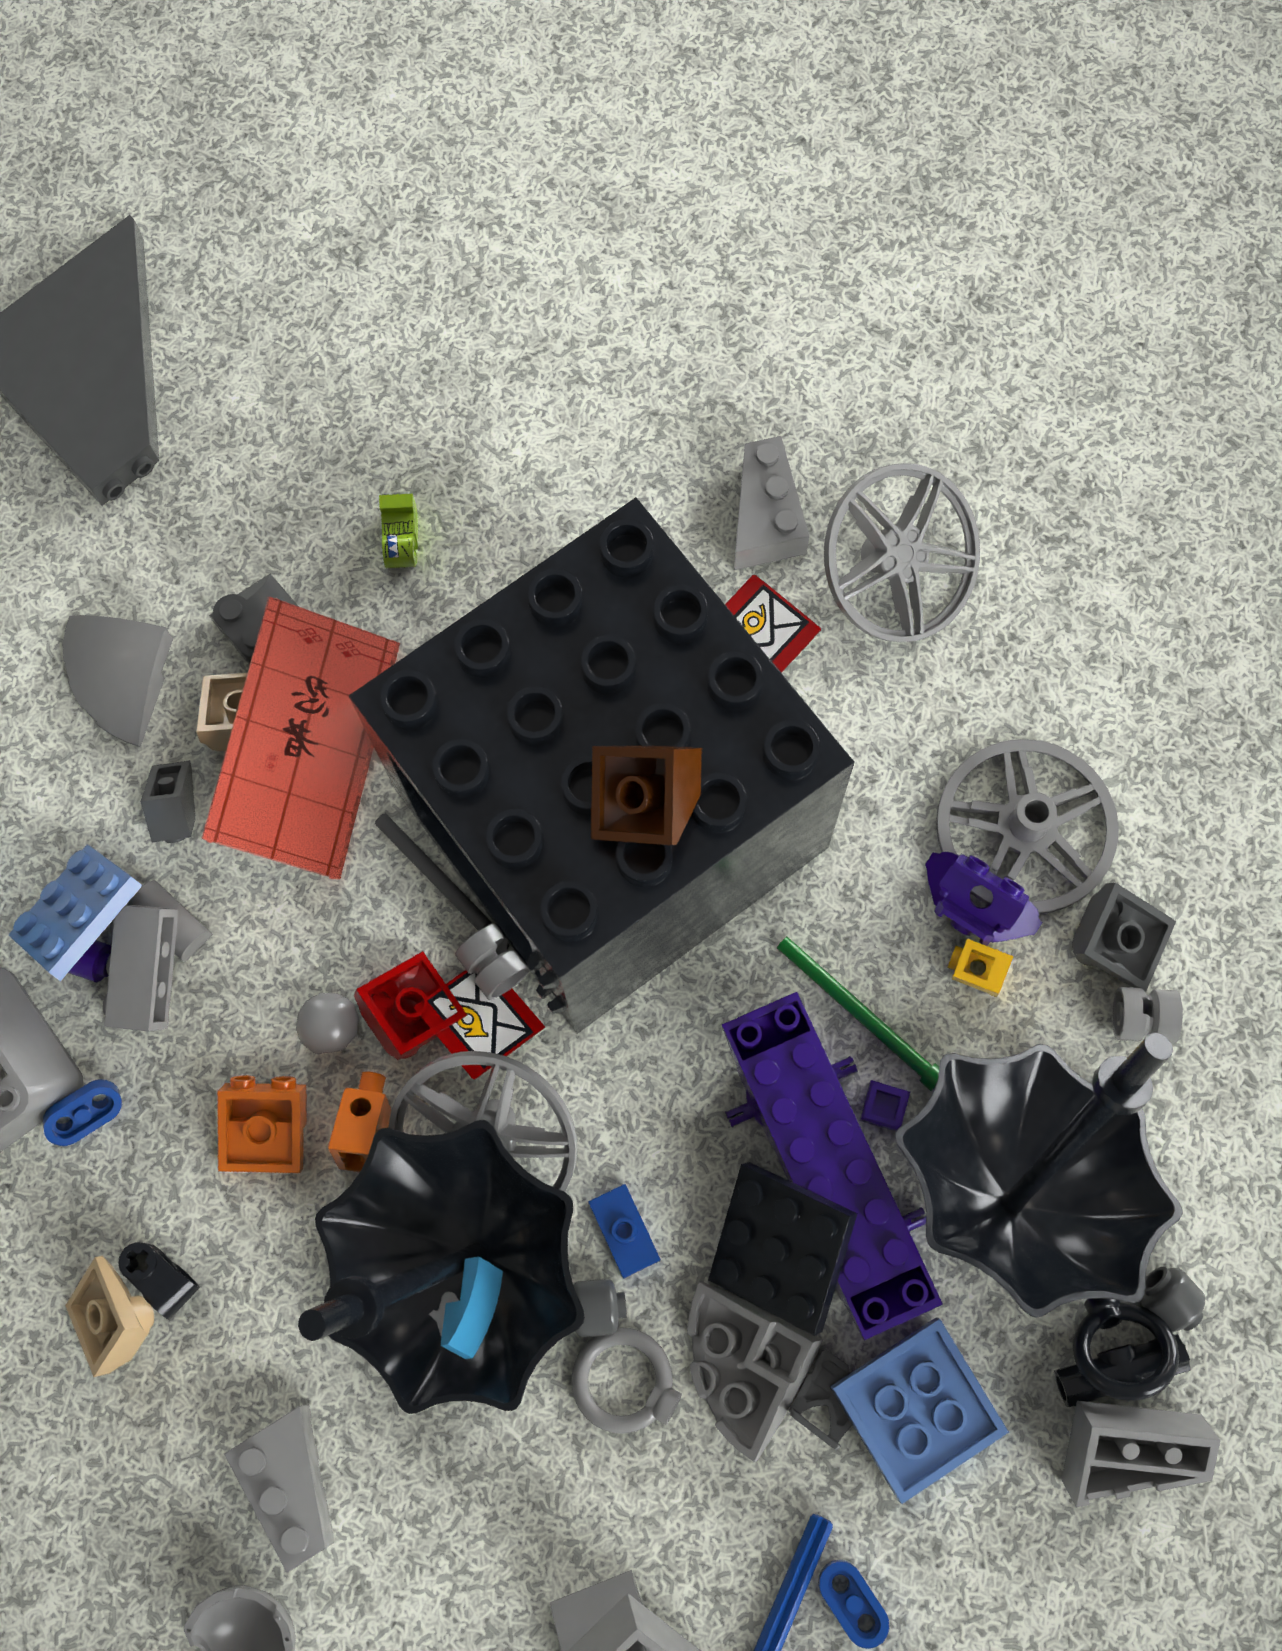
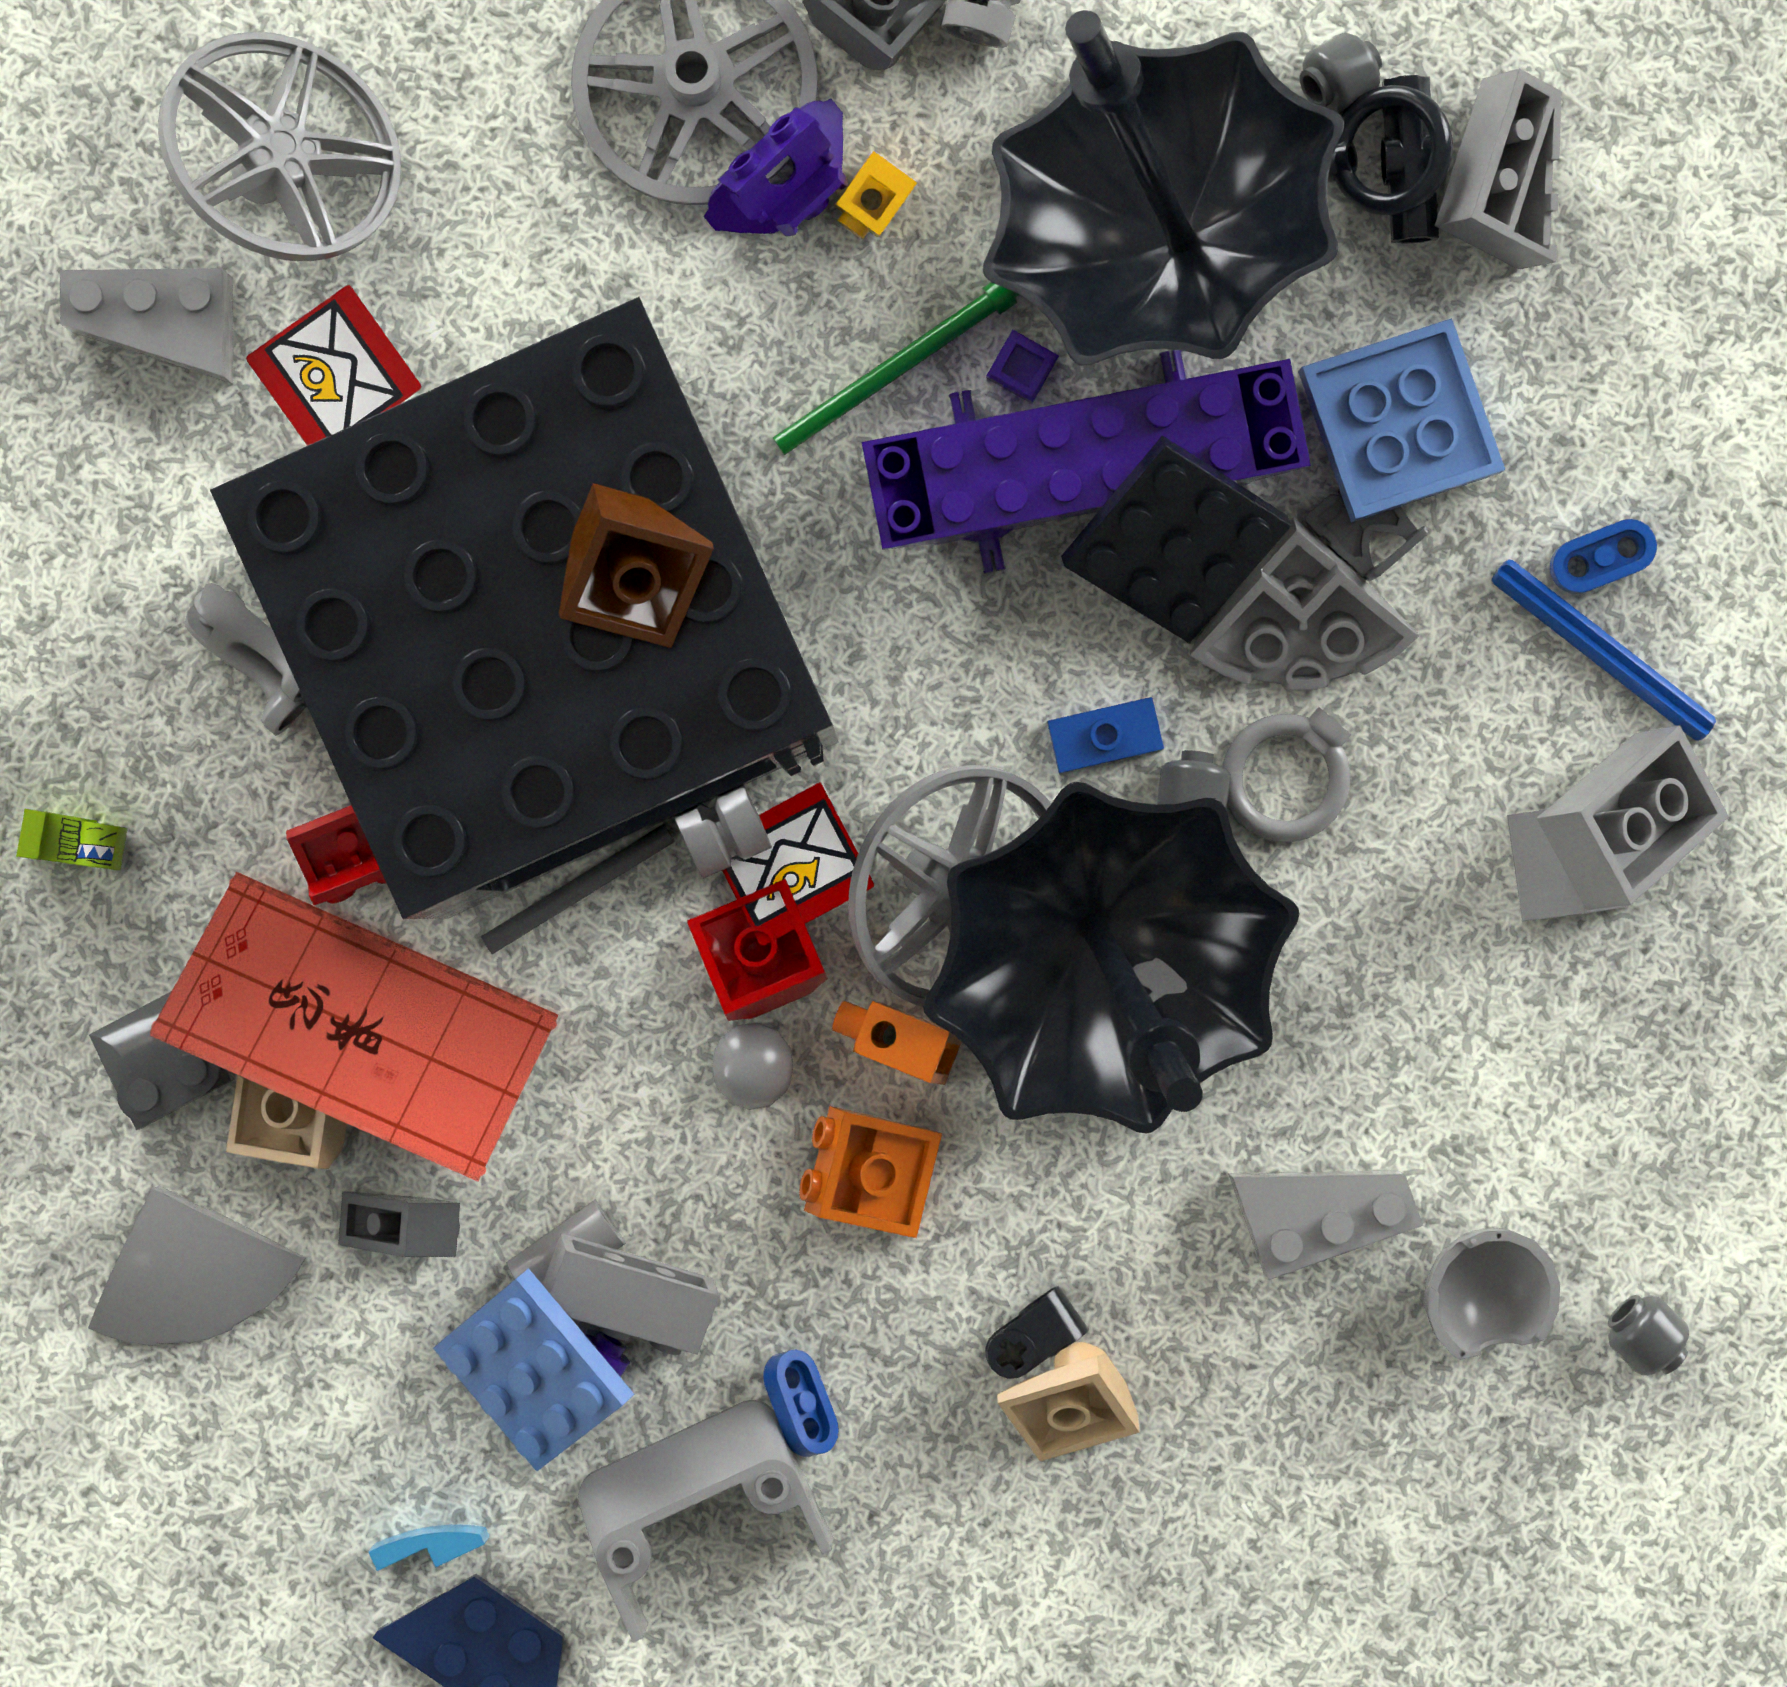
camera: 80 degrees left, 15 degrees up
dark azure slope [441,1257,503,1359] -> none

